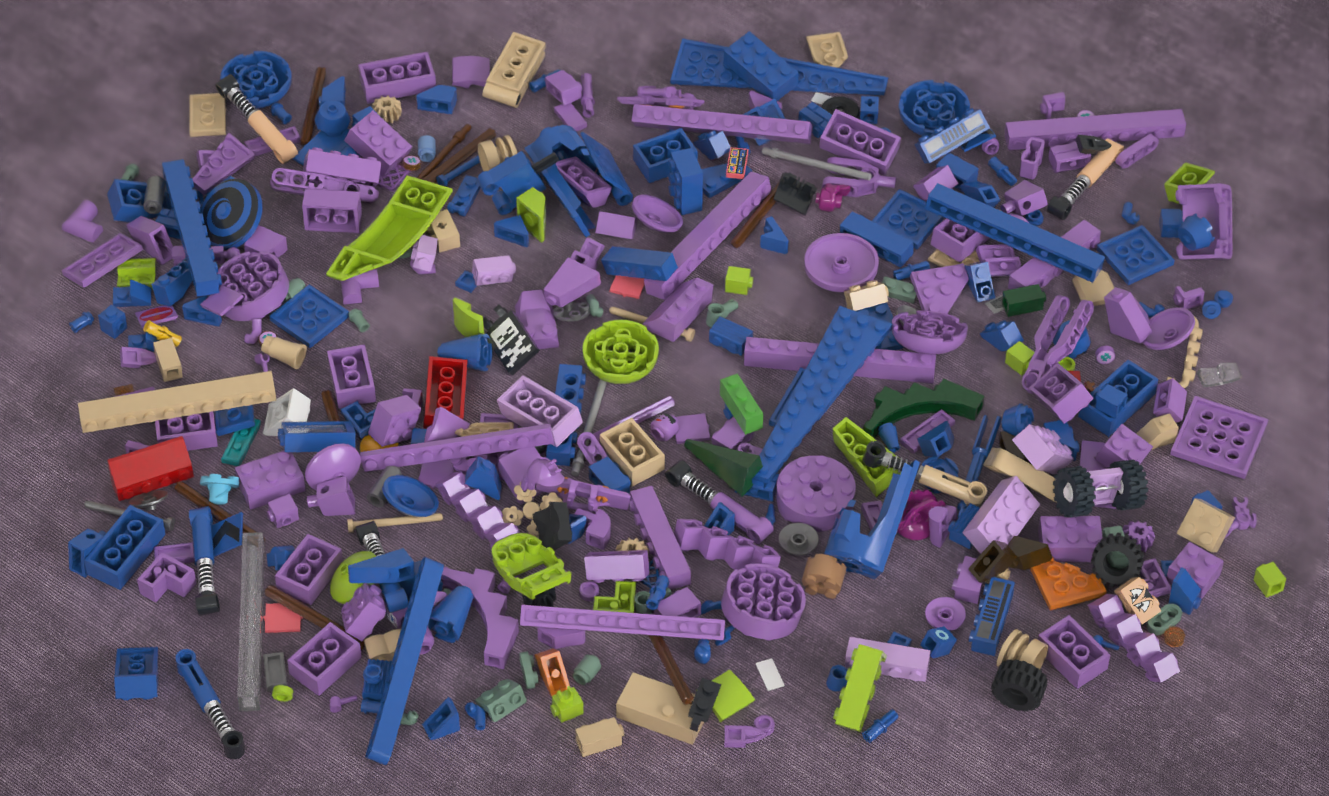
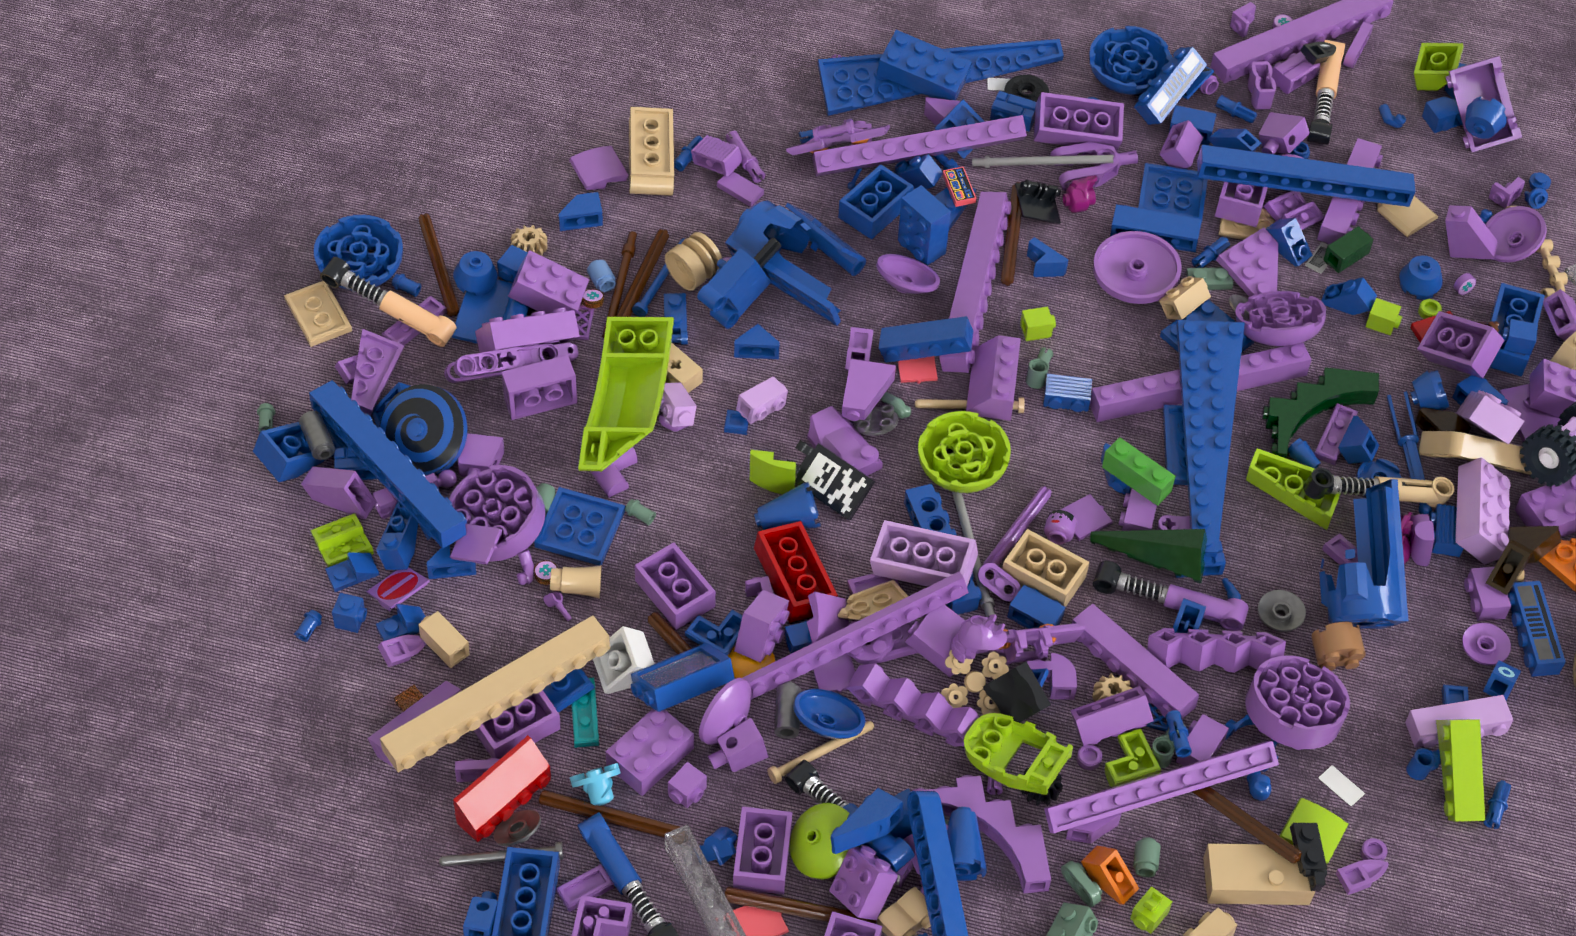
camera: 25 degrees left, 5 degrees up
medium lavender brick [62,200,103,243] -> none
medium lavender plate [62,233,143,288] -> none
yellow pin [143,320,182,347] -> none
blue piece [211,512,243,557] -> none
blue slope [319,76,346,107] -> none
medium lavender brick [358,52,436,104] -> none
blue slope [464,456,502,501] -> none
lime slope [516,187,546,243] -> none
medium lavender slope [556,156,612,208] -> none
medium lavender brick [596,211,638,239] -> none
medium lavender brick [776,455,856,532] -> none
tan tile [806,32,848,68] -> none
blue brick [860,96,879,124] -> none
medium lavender piece [1022,295,1094,394] -> none
blue plate [1096,225,1174,285] -> none

